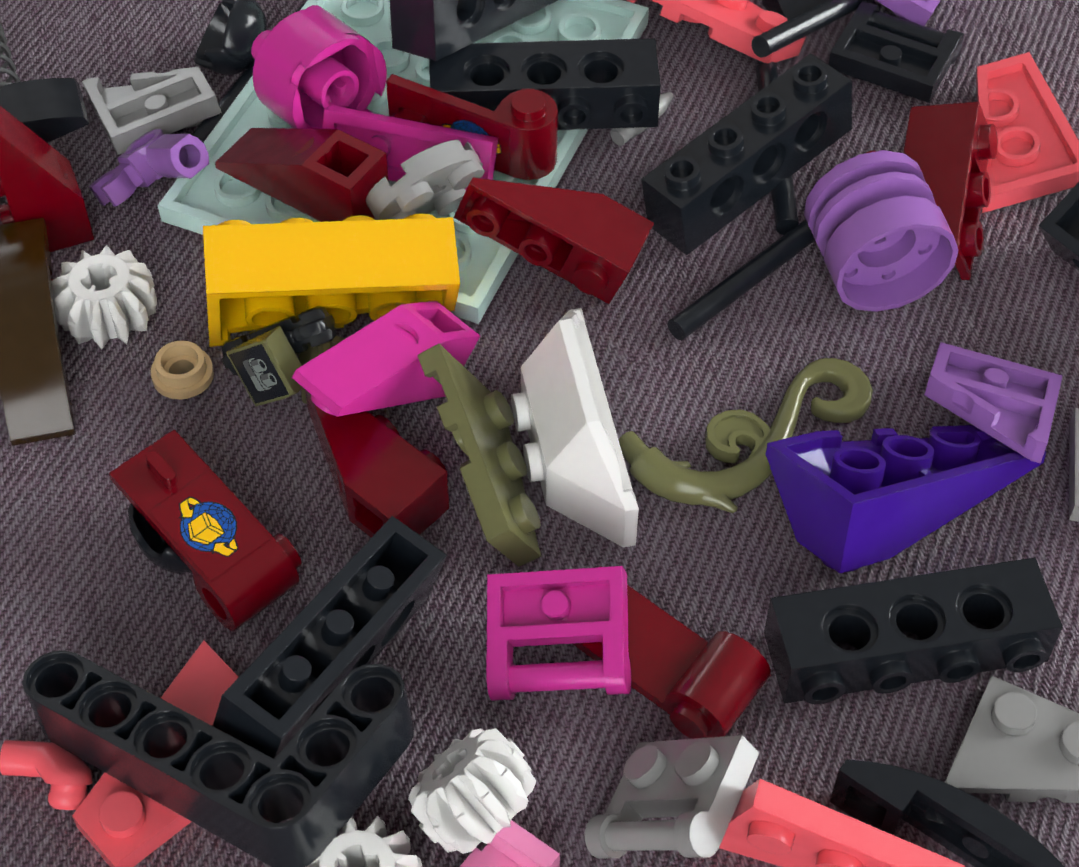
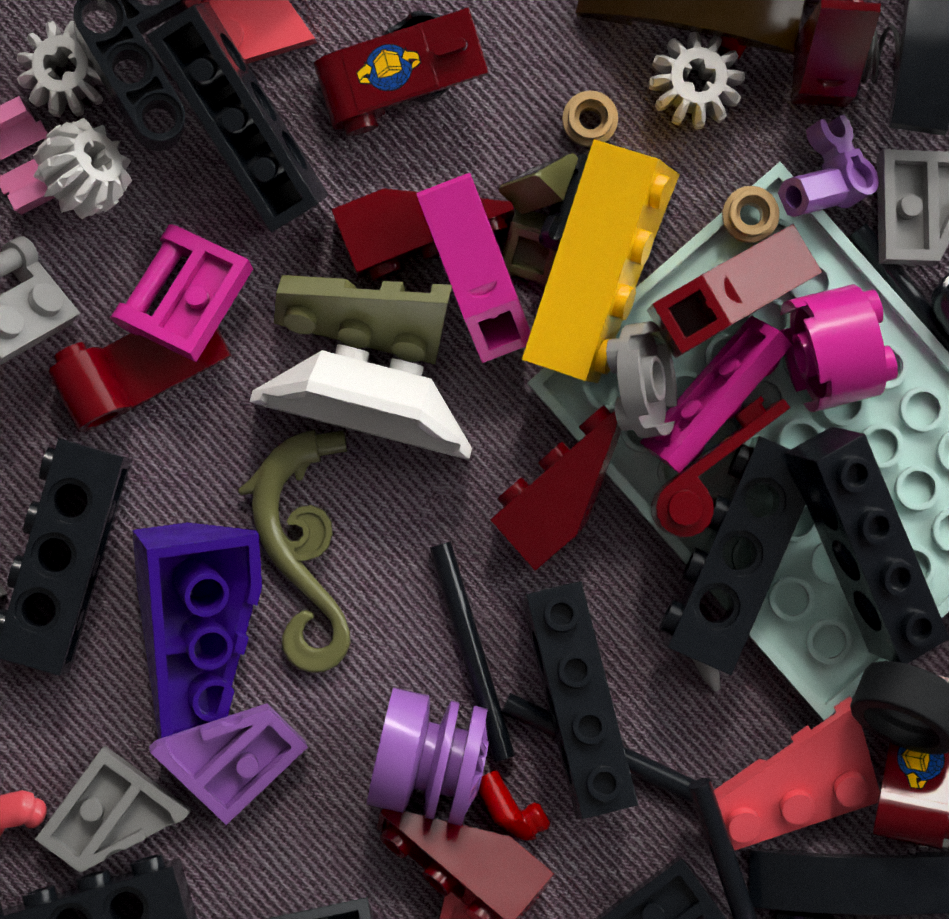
camera: 115 degrees right, 35 degrees up
none -> tan plate [722,186,780,243]

